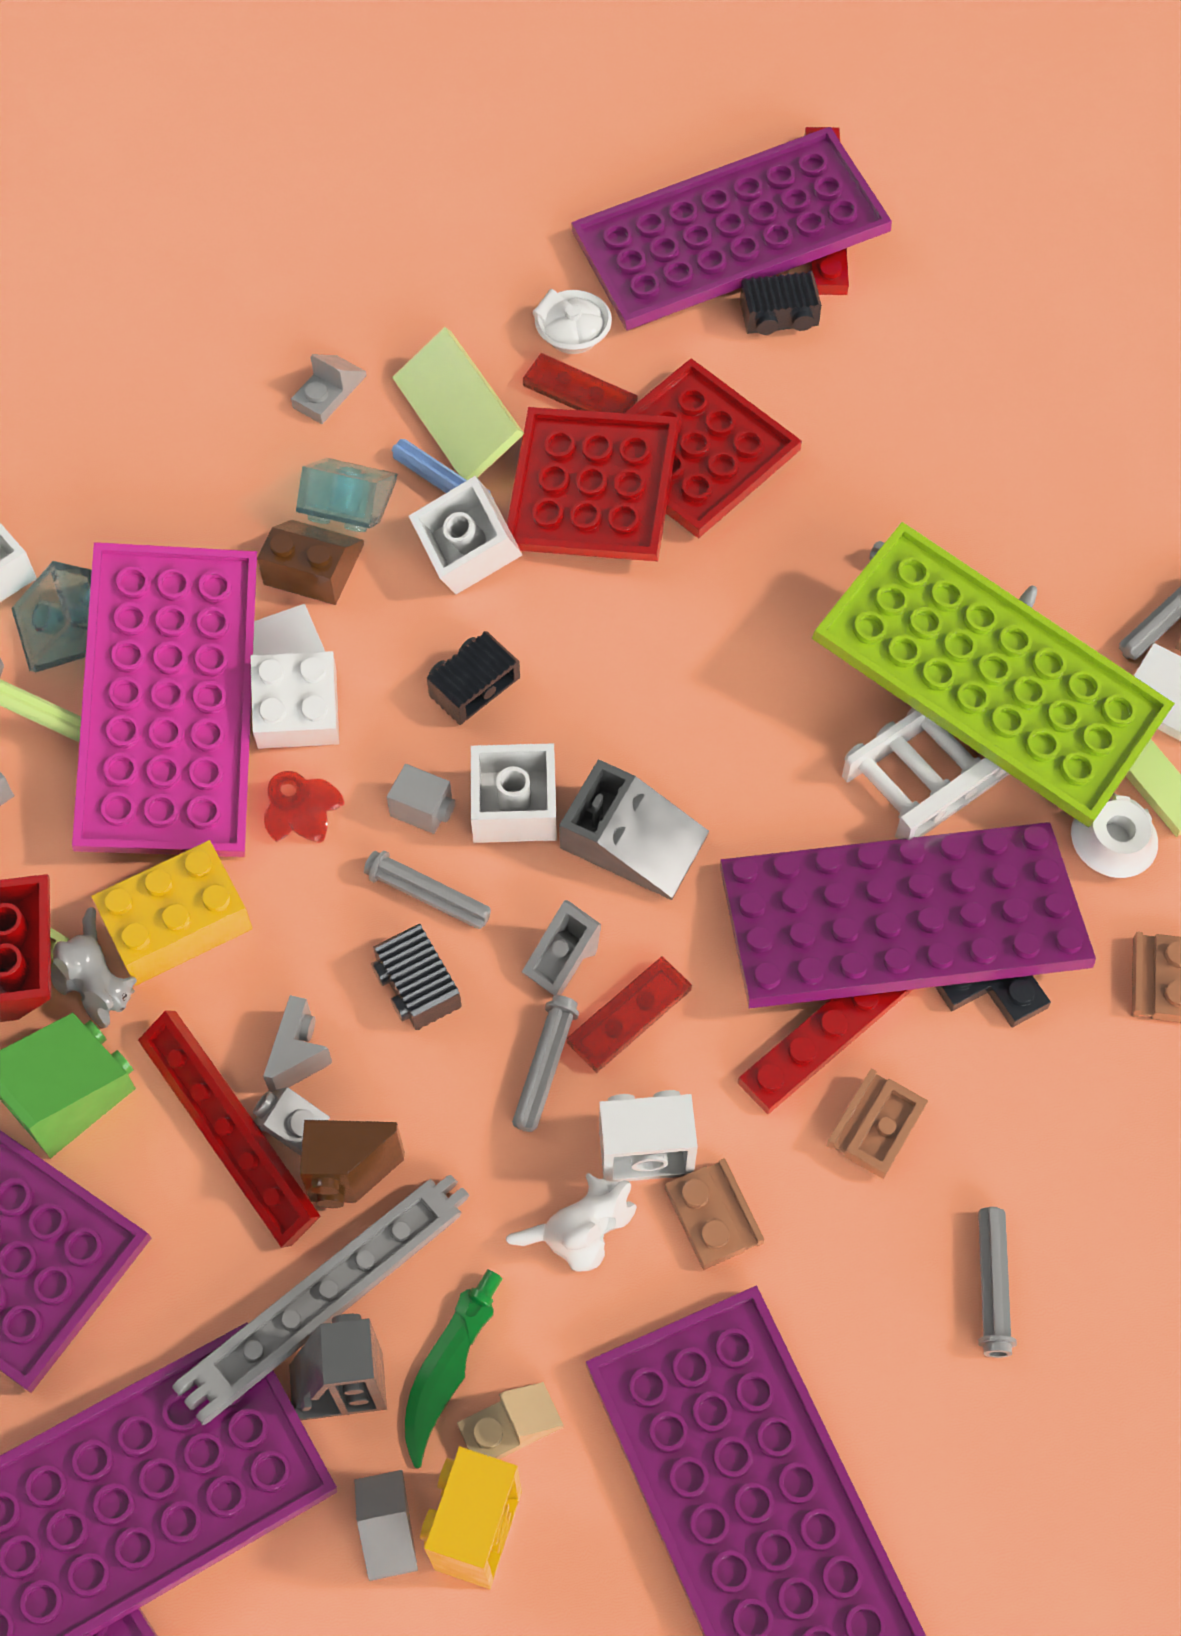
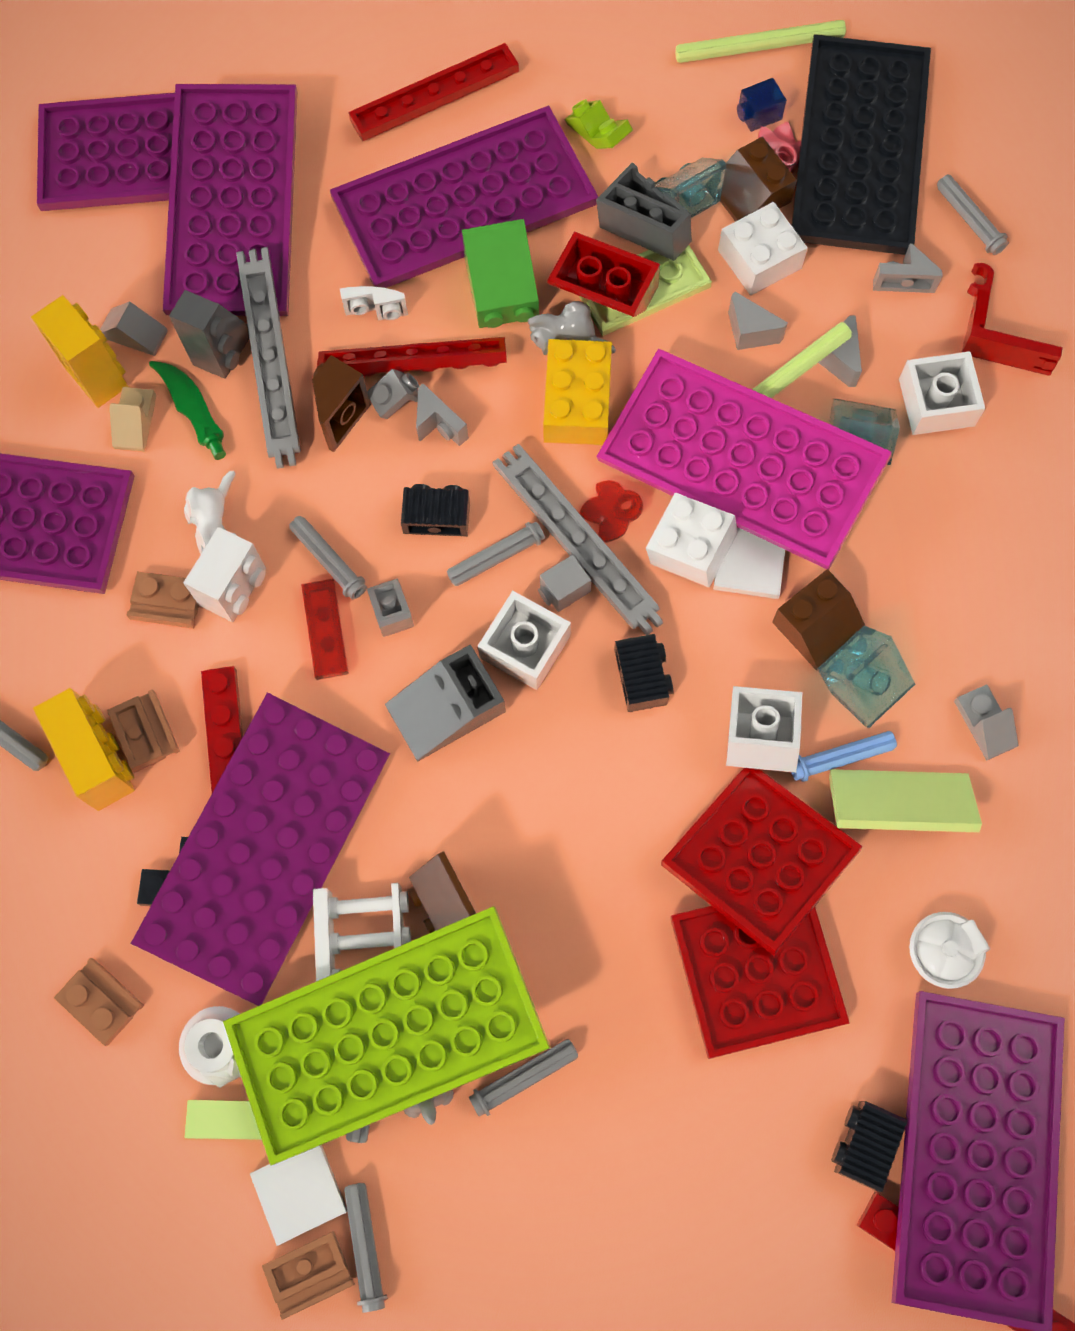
camera: 125 degrees right, 10 degrees up
clear red tile [523,353,638,413] -> none
none -> yellow brick [33,687,135,811]
none -> white slope [340,286,408,321]
none -> reddish brown slope [407,851,476,933]
none -> light grey hinge [492,444,663,635]

